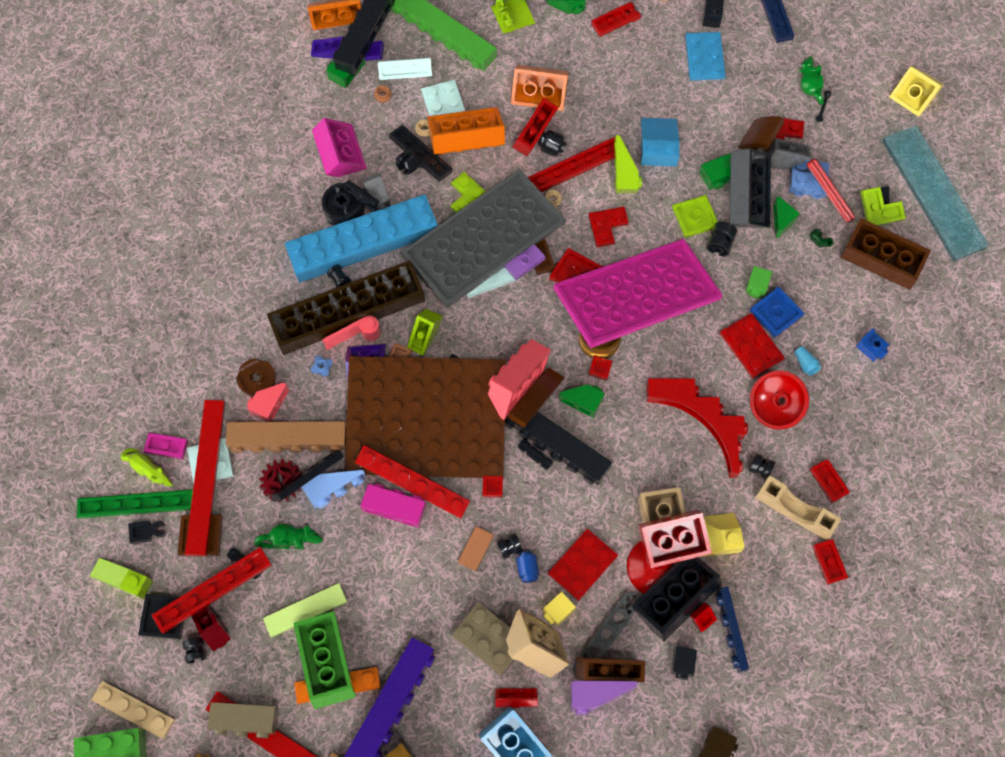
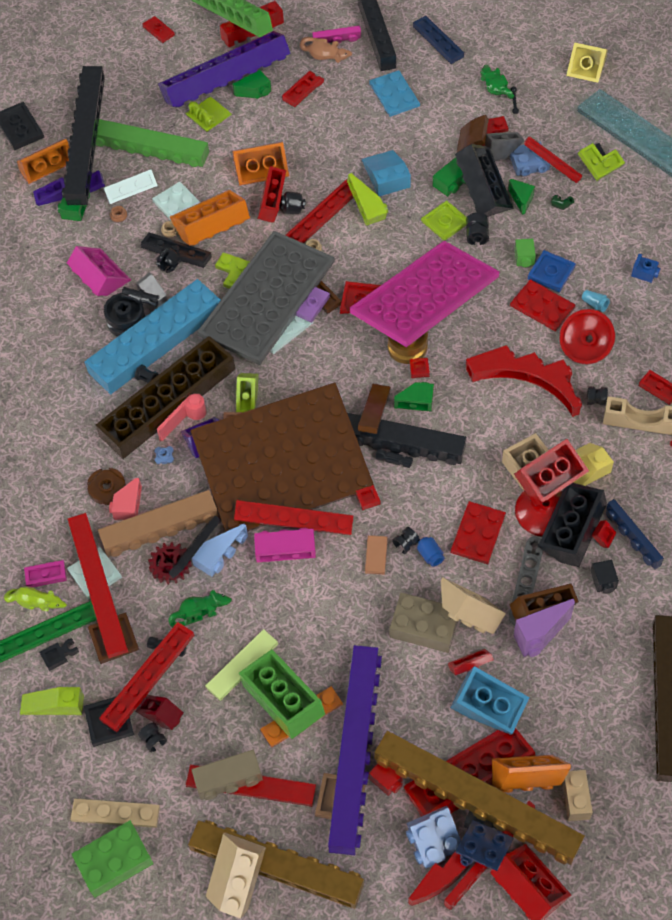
camera: 20 degrees left, 10 degrees down
coral slope [488,339,551,420] -> none
light yellow brick [543,592,576,626] -> none
red plate [588,206,629,248] -> none
reddish brown brick [840,218,931,290] -> none

